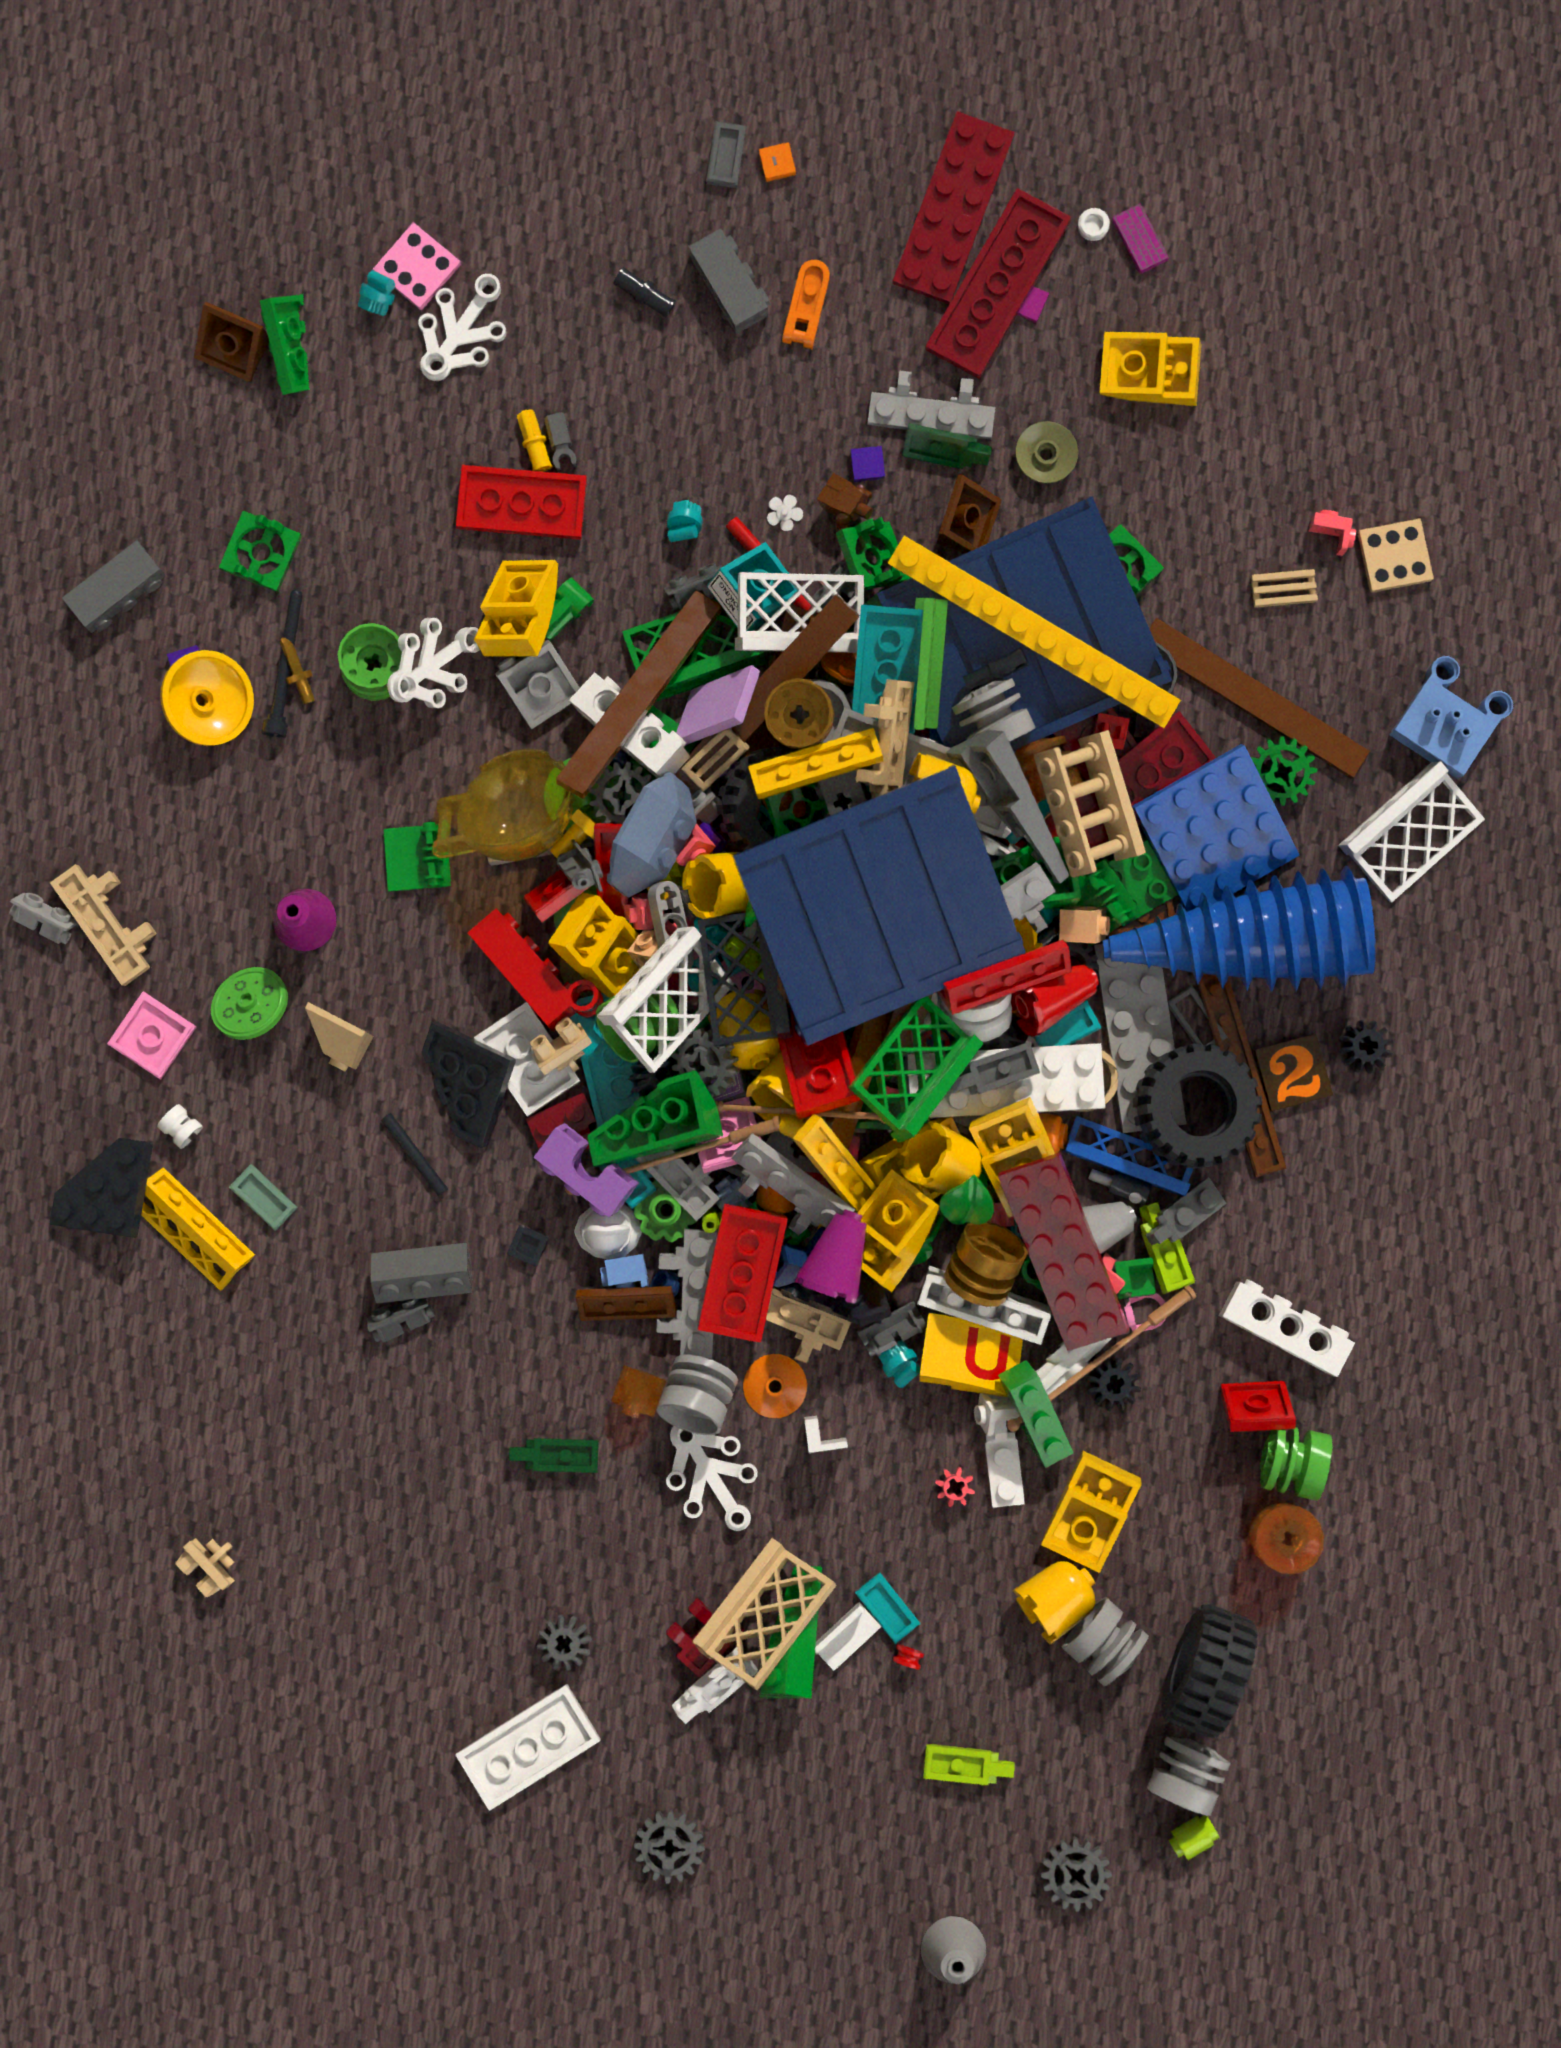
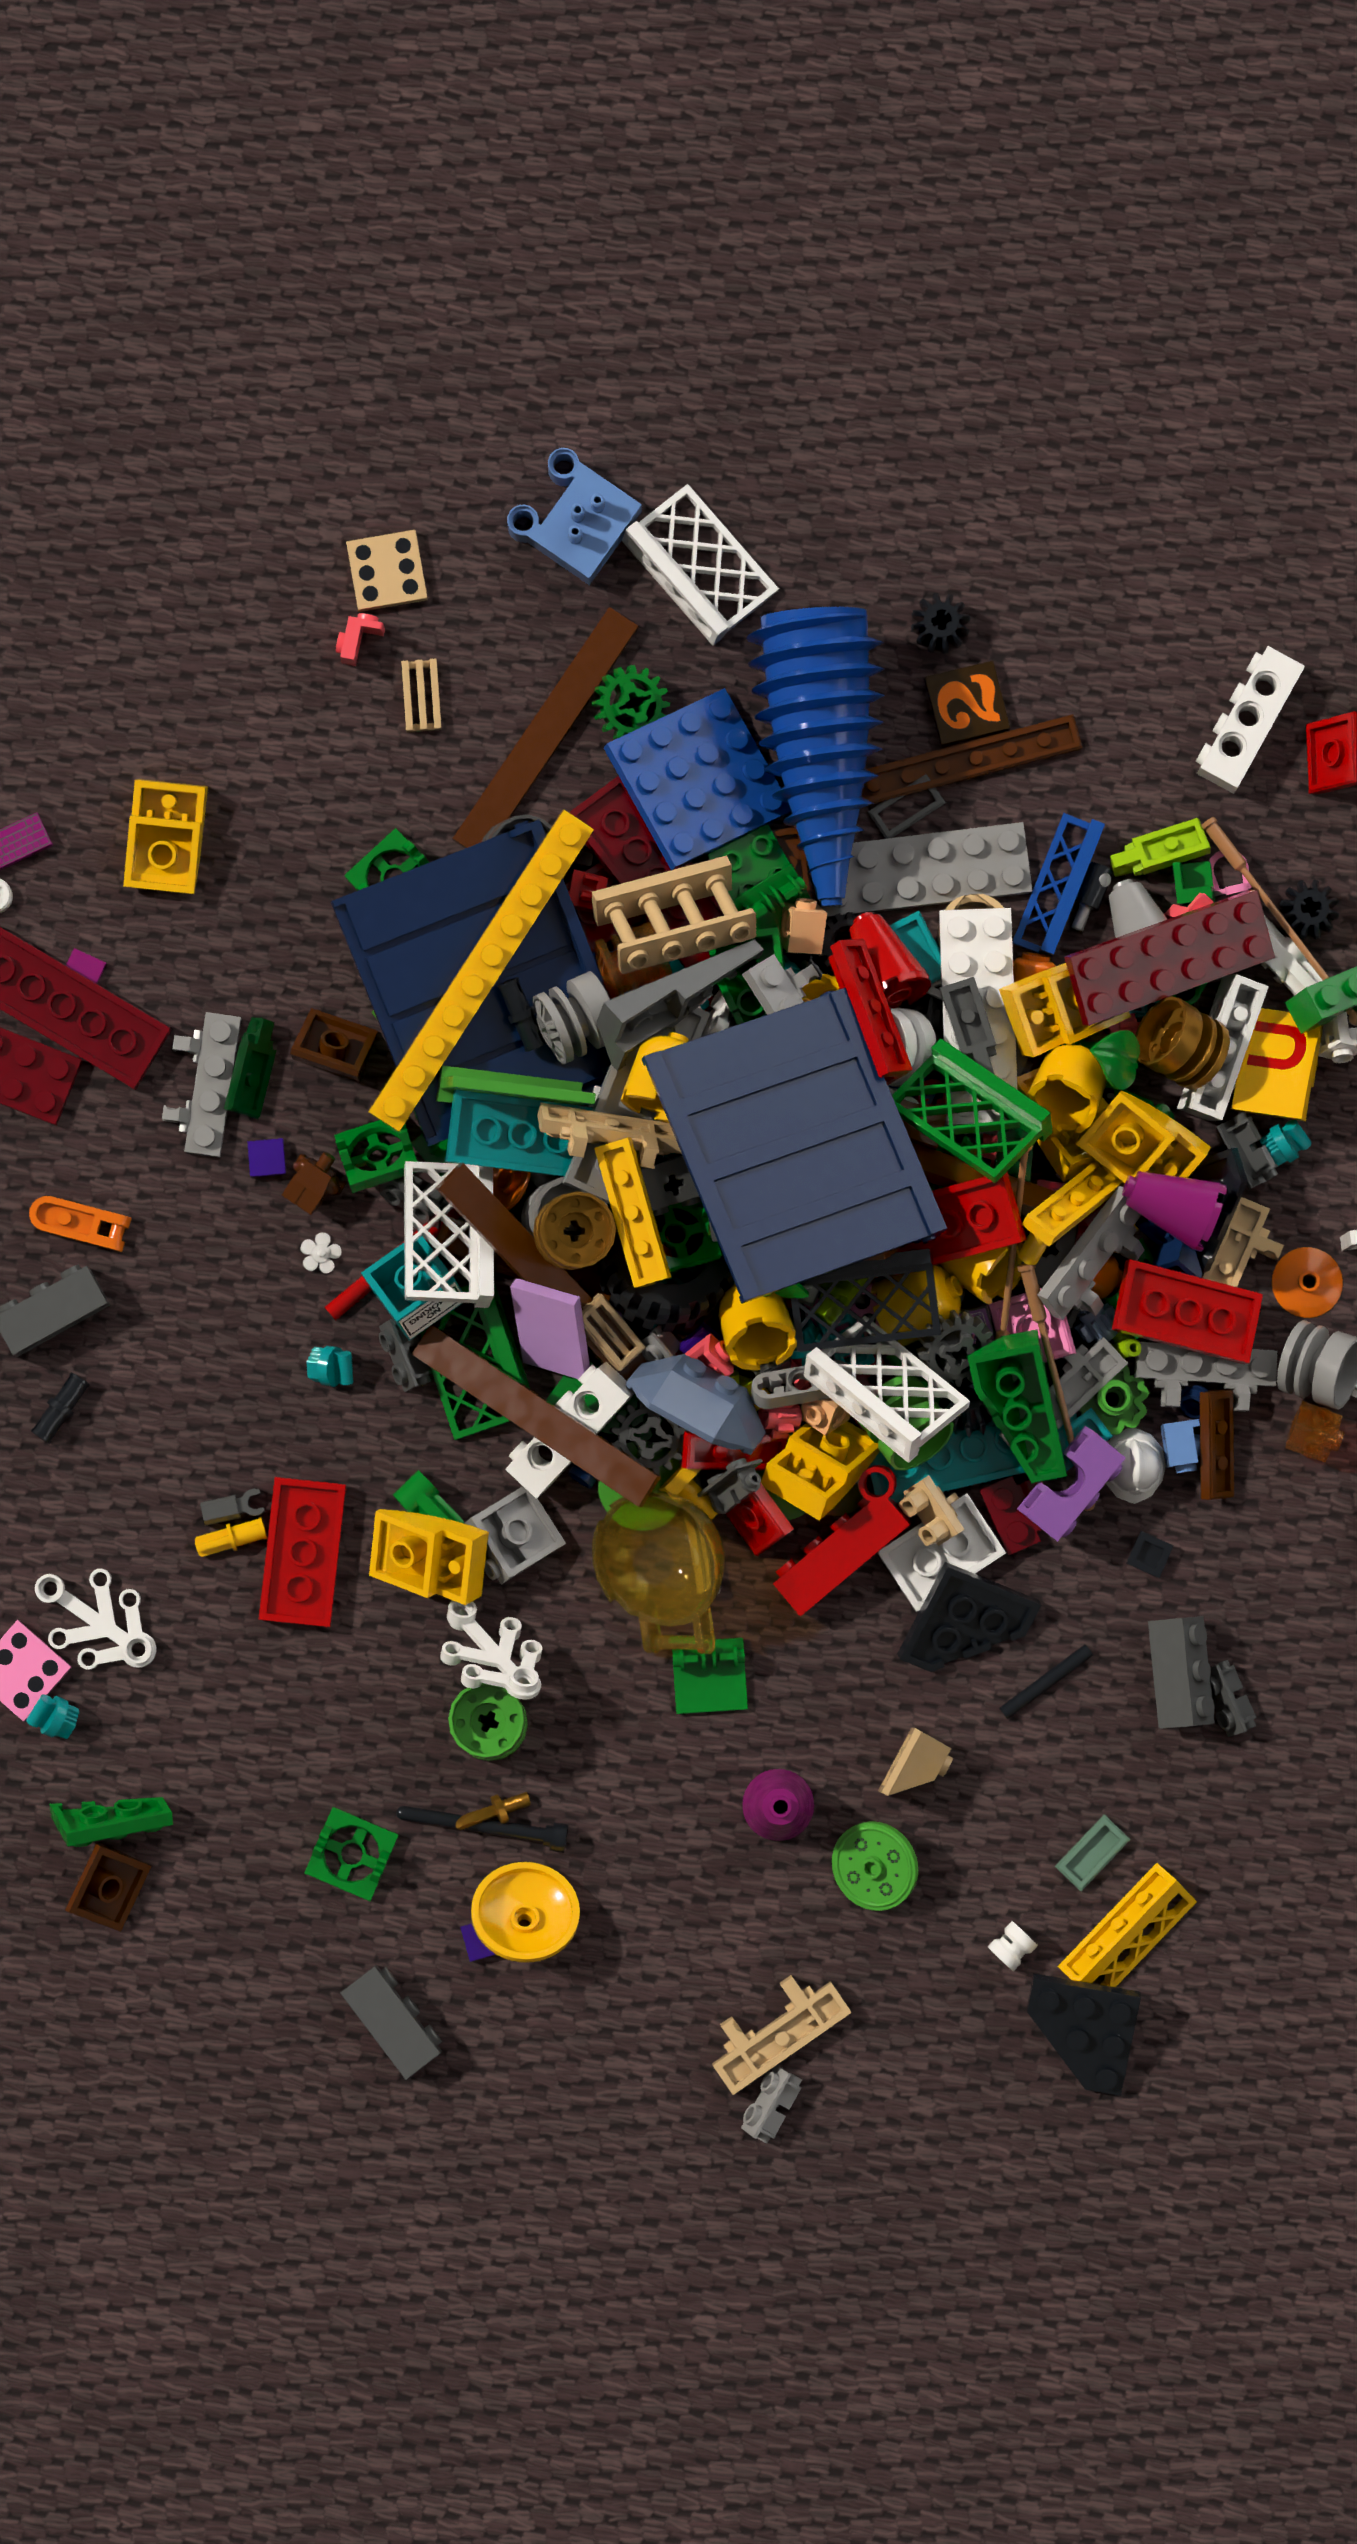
camera: 95 degrees left, 0 degrees up
bright pink tile [107,991,197,1079] -> none
olive dish [1015,421,1078,484] -> none
black tyre [1133,1044,1262,1168] -> none
dark grey hinge [1145,1177,1227,1246] -> none

